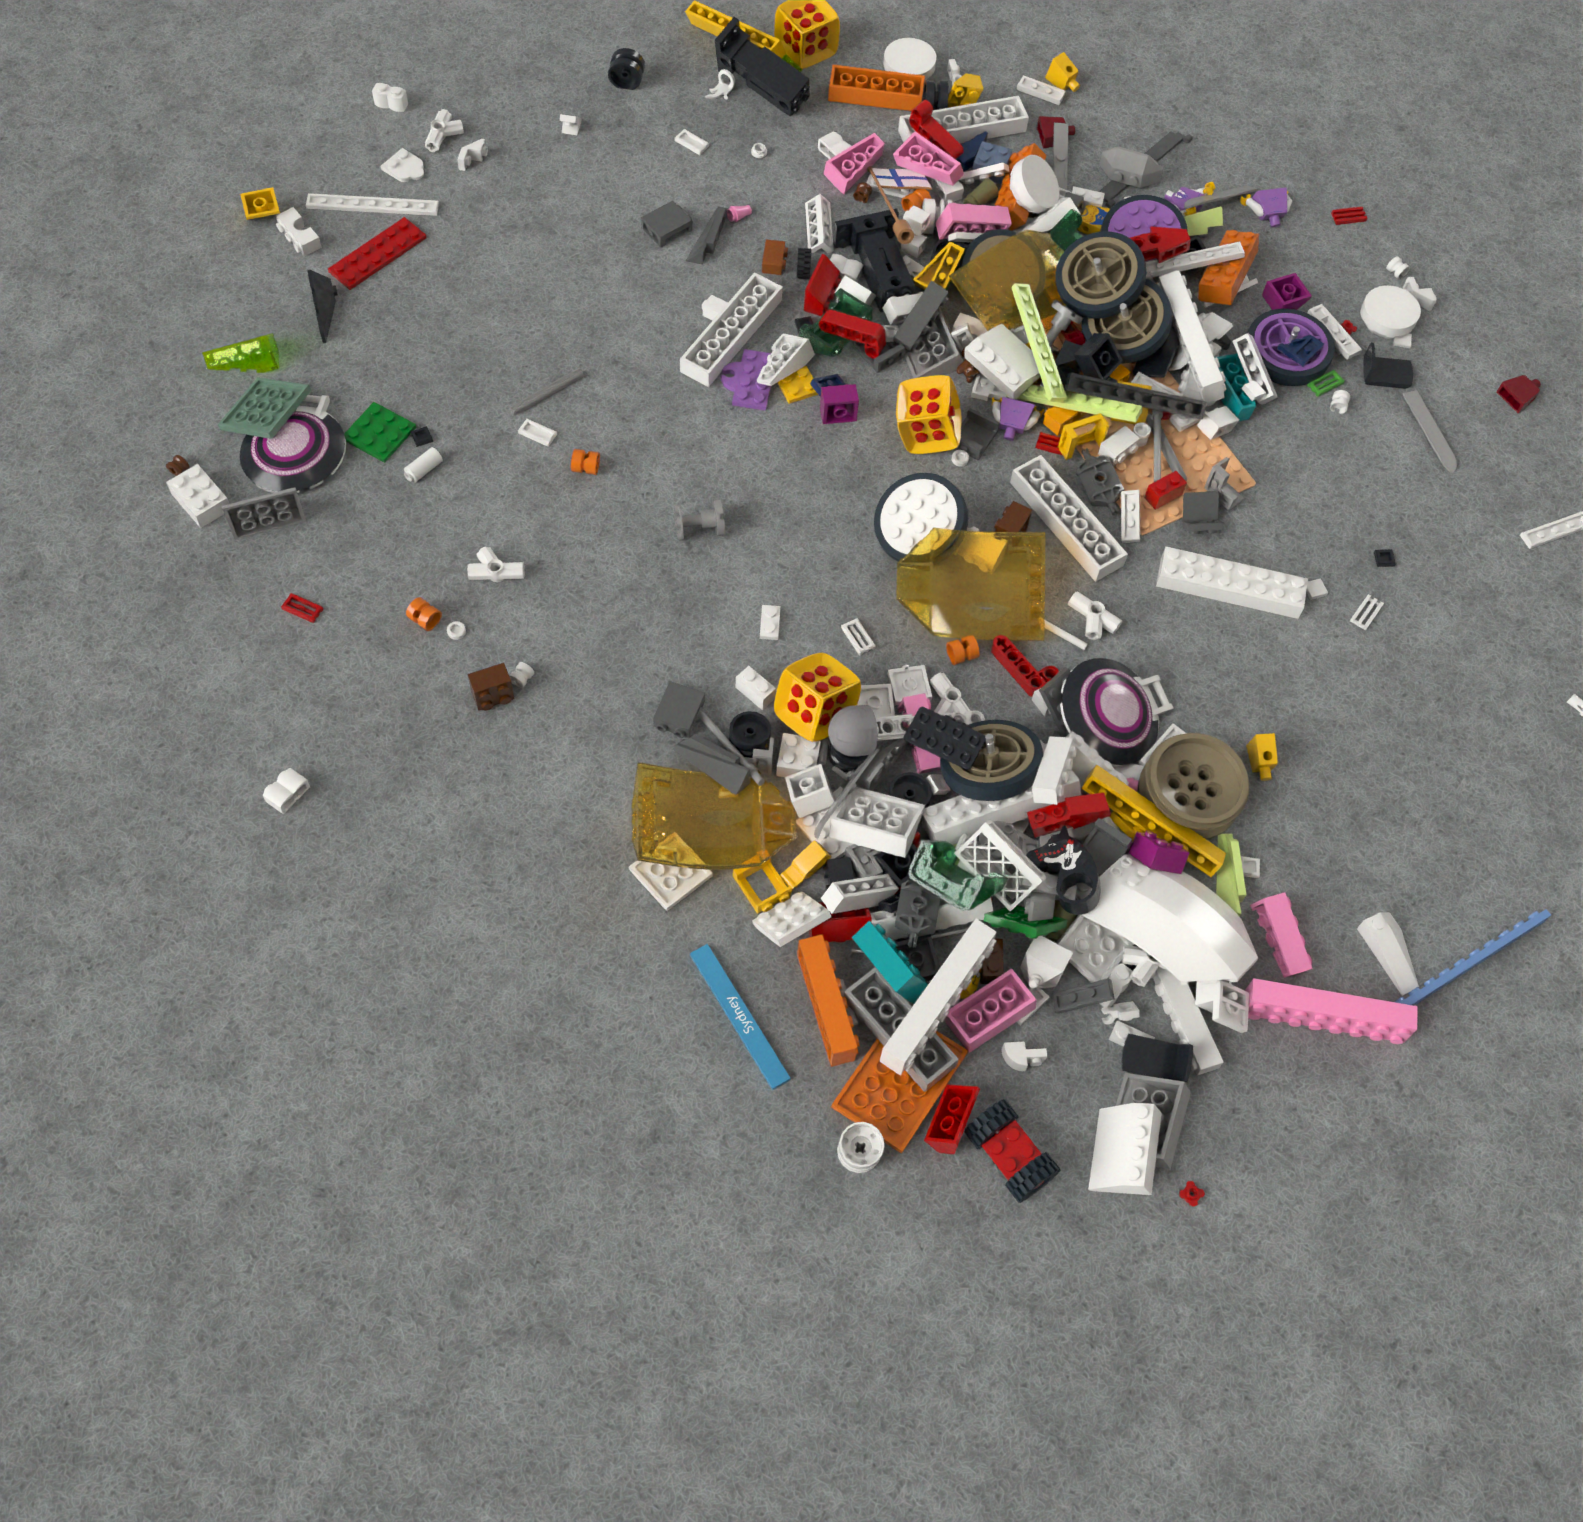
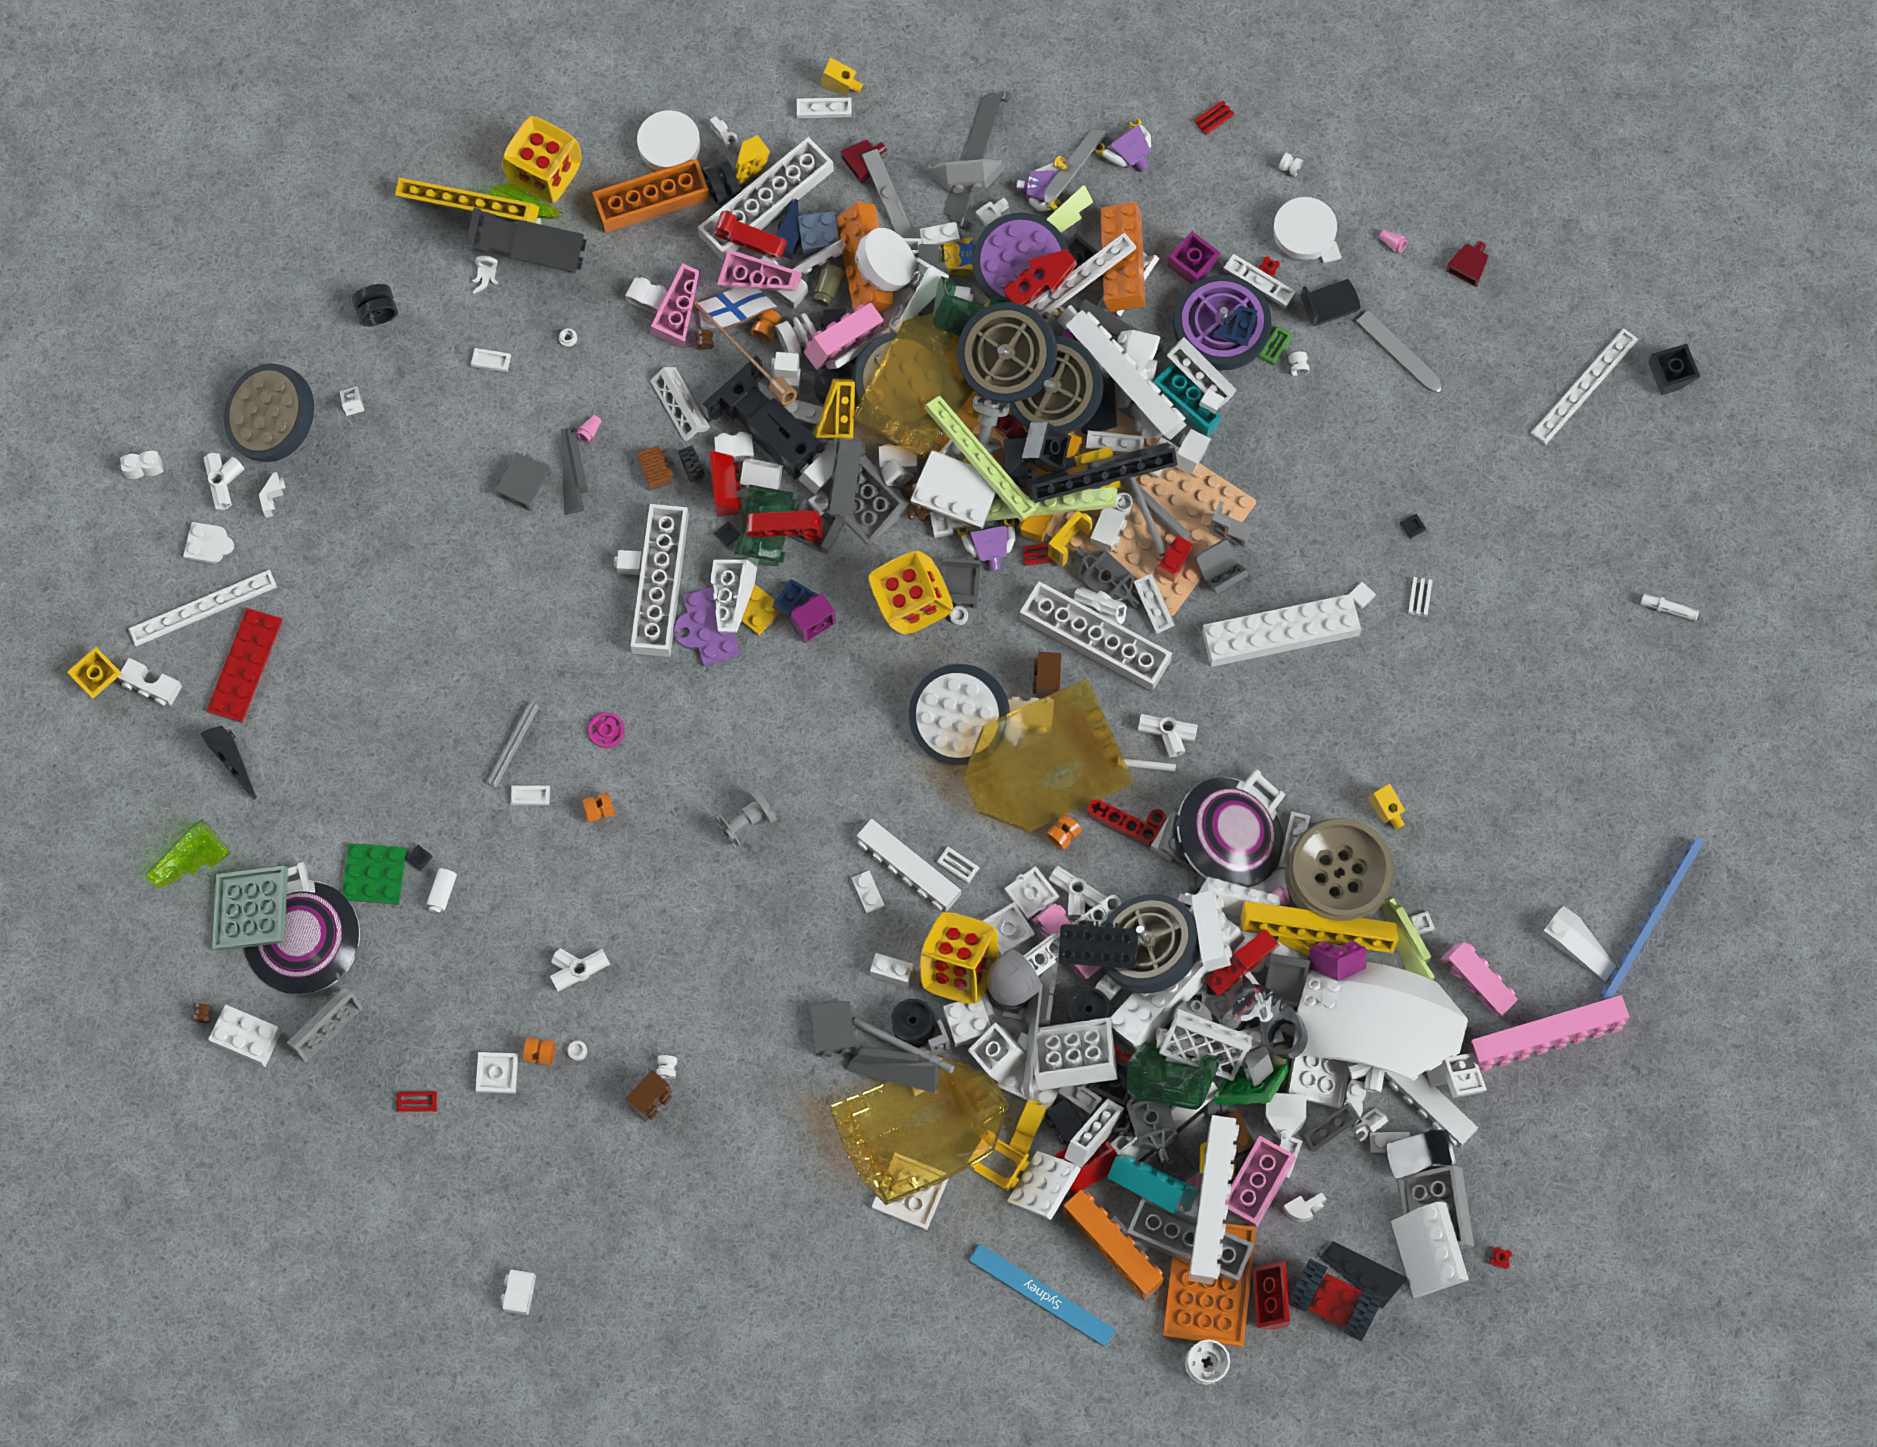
camera: 20 degrees left, 10 degrees up
white slope [1403,277,1437,311] -> none
none -> dark tan wheel [224,363,314,462]
none -> white plate [476,1052,518,1094]
none -> dark pink wheel [588,713,625,748]
none -> white brick [857,819,961,912]
none -> white piece [1073,587,1127,625]
none -> black wing [1320,1241,1408,1309]
none -> bright pink cone [1379,229,1408,253]

